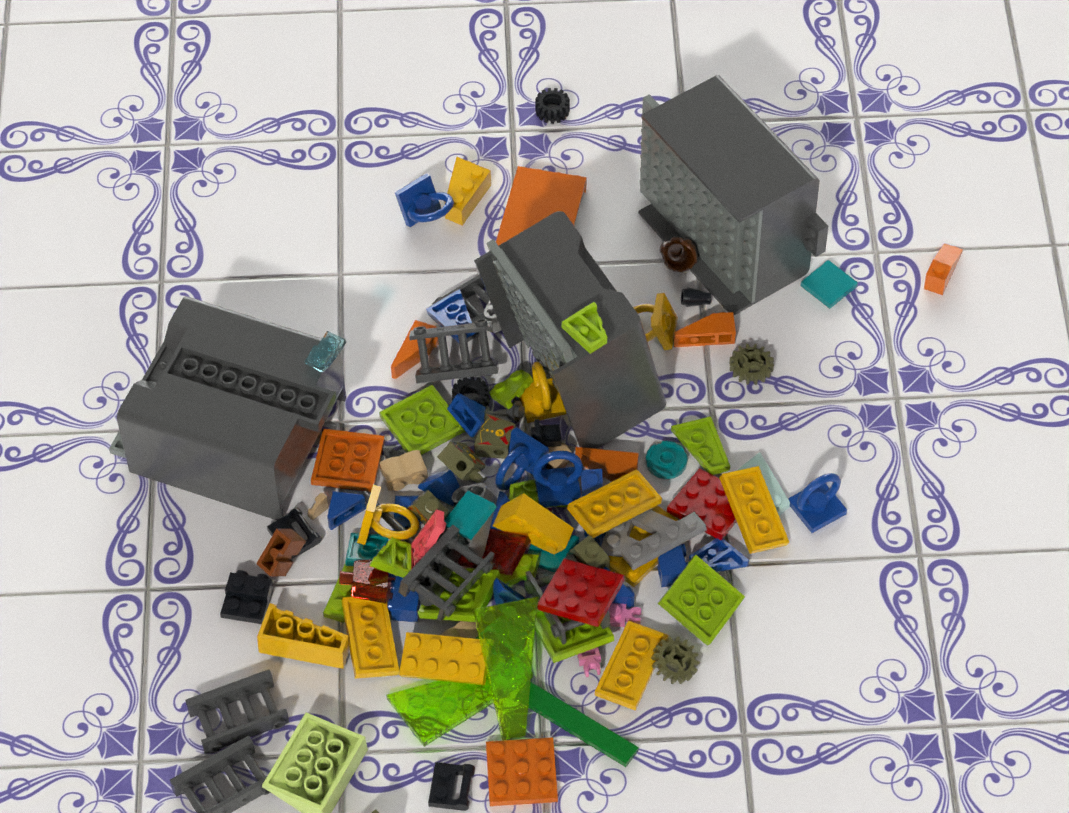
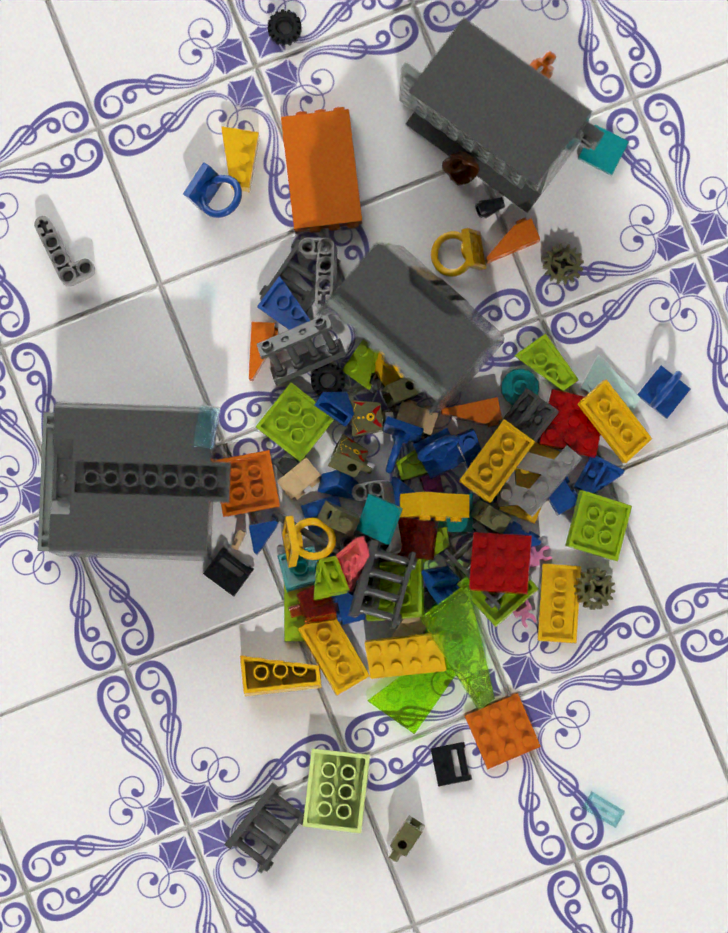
camera: 20 degrees left, 30 degrees up
dark grey fence [185,669,289,754] -> none
black plate [220,570,274,624] -> none
dark orange brick [256,529,306,577] -> none
green tile [515,680,639,767] -> none
black bracket [531,419,561,447] -> none
lime wing [561,302,607,354] -> none
orange slope [924,243,963,295] -> none
none -> light grey beam [34,216,95,287]
none -> olive torso [381,377,421,409]
none -> dark grey slope [503,388,559,442]

